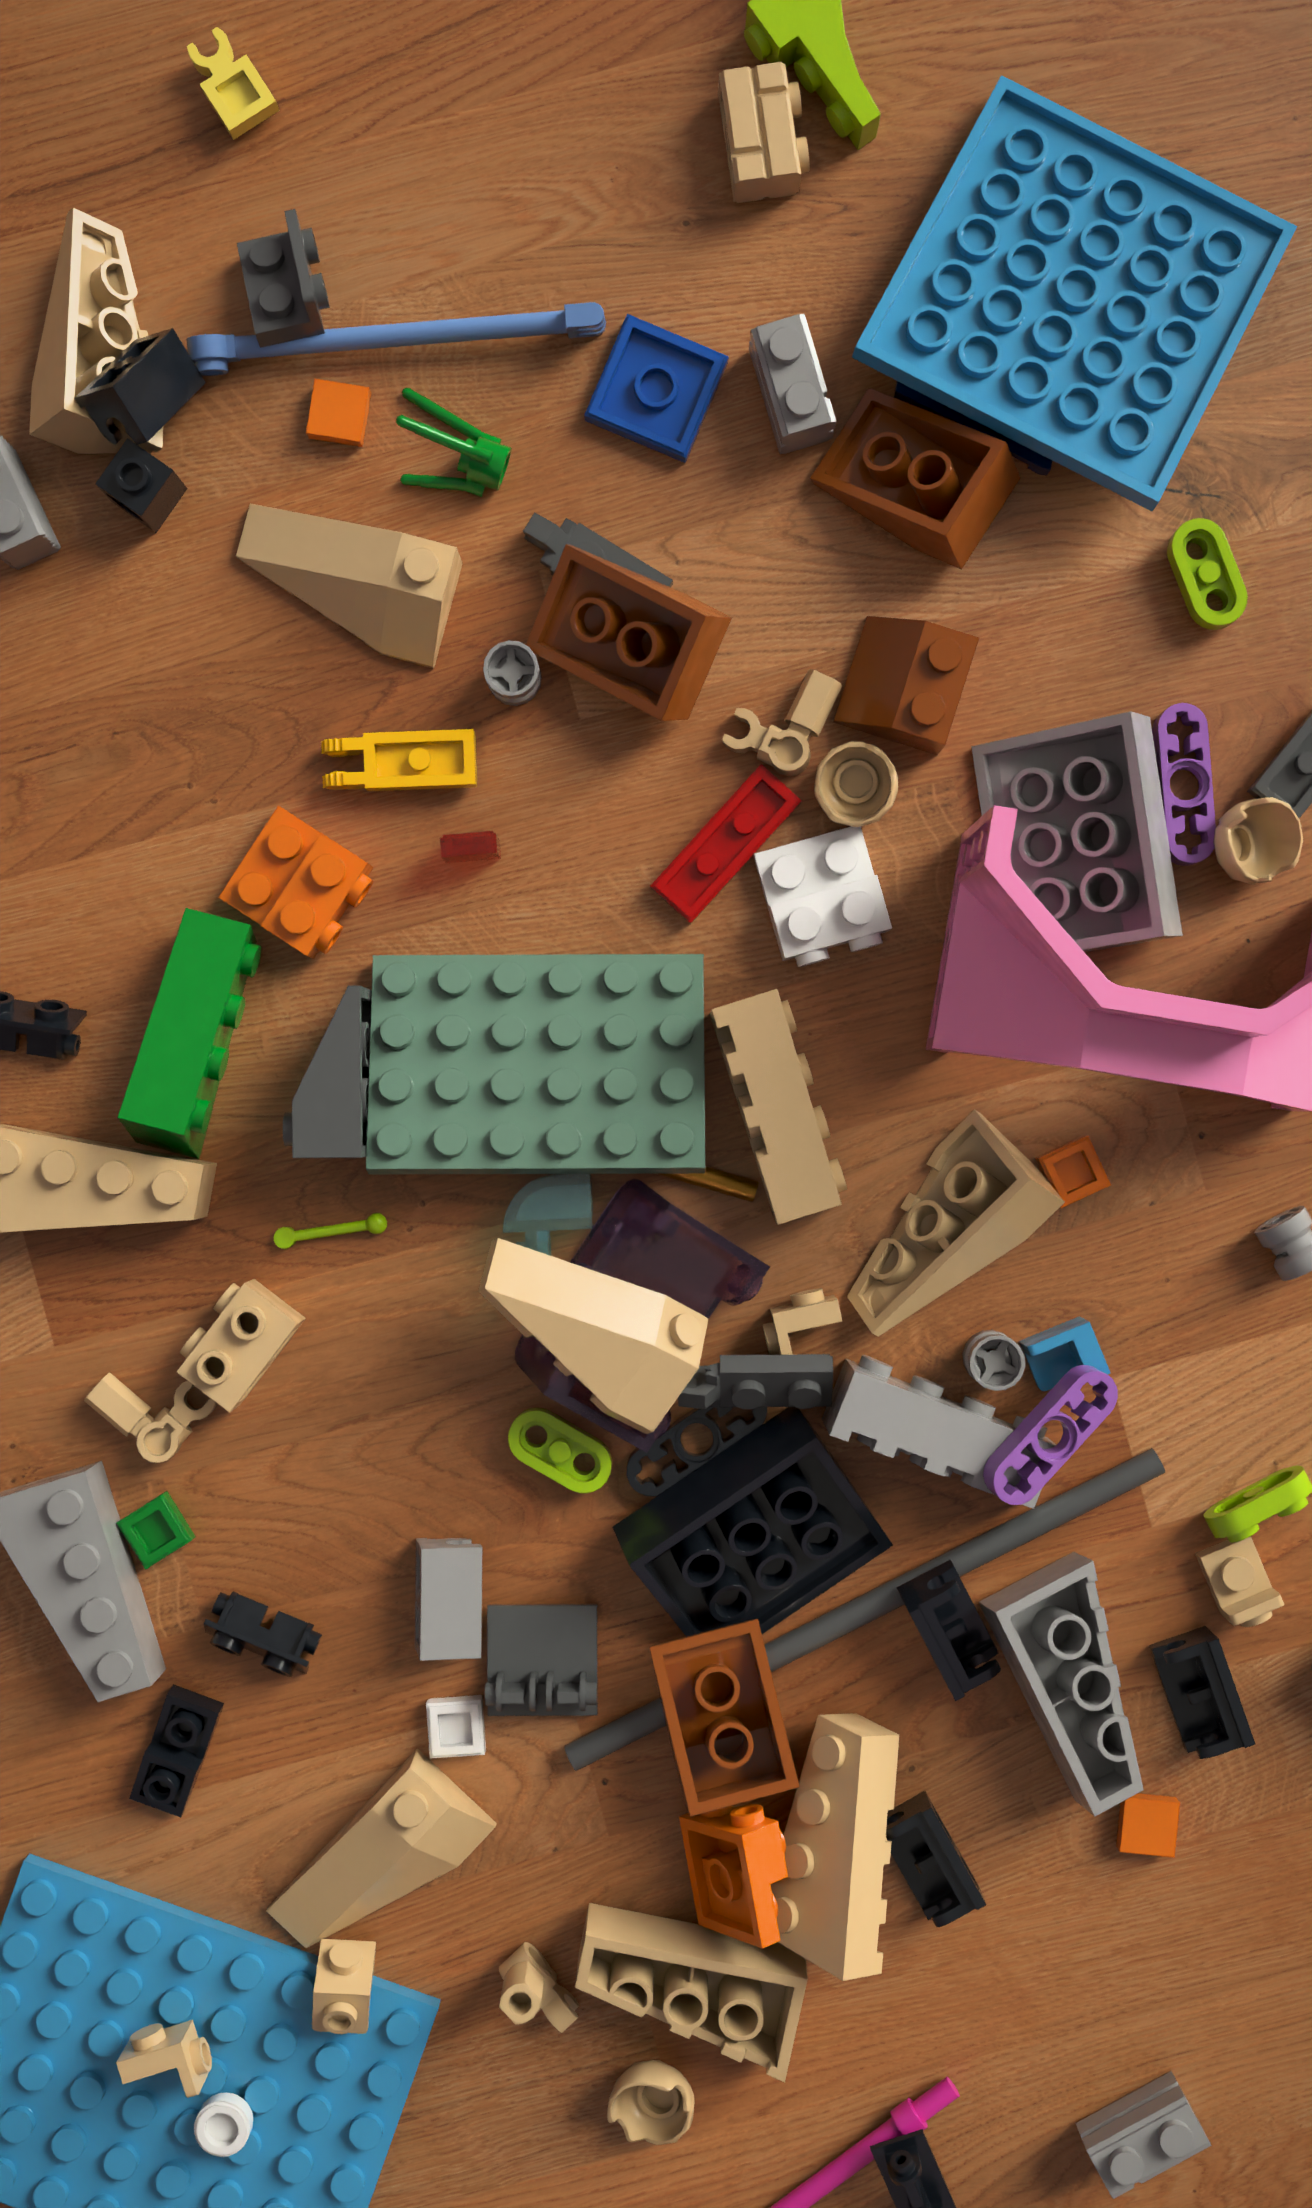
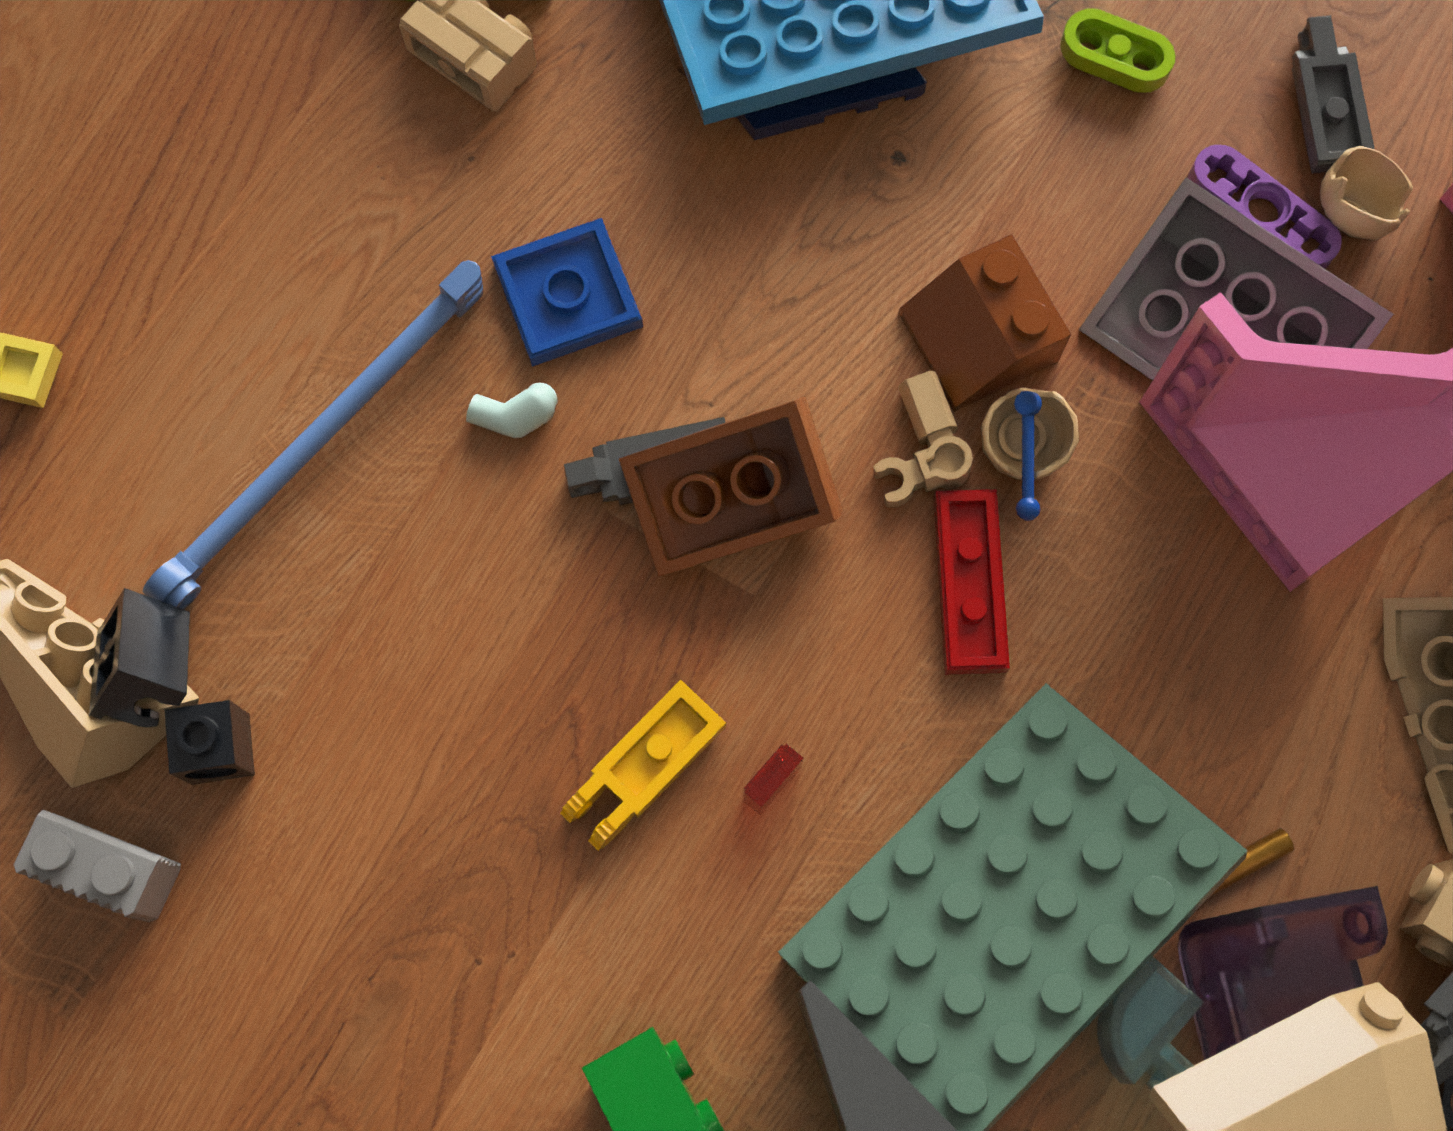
camera: 45 degrees left, 15 degrees down
orange plate [218,805,373,959] -> none
tan wedge [236,503,463,669] -> none
dark grey bracket [237,209,330,348] -> none
orange tile [306,379,372,447] -> none
green plant [396,388,512,497] -> none
light grey wheel [483,640,542,706] -> none
tan wedge [709,989,847,1225] -> none
light grey brick [749,314,837,454] -> none
white plate [753,826,892,967] -> none
dark orange slope [810,388,1020,570] -> none
none -> light aqua arm [466,383,558,438]
none -> blue hinge [1014,391,1042,521]

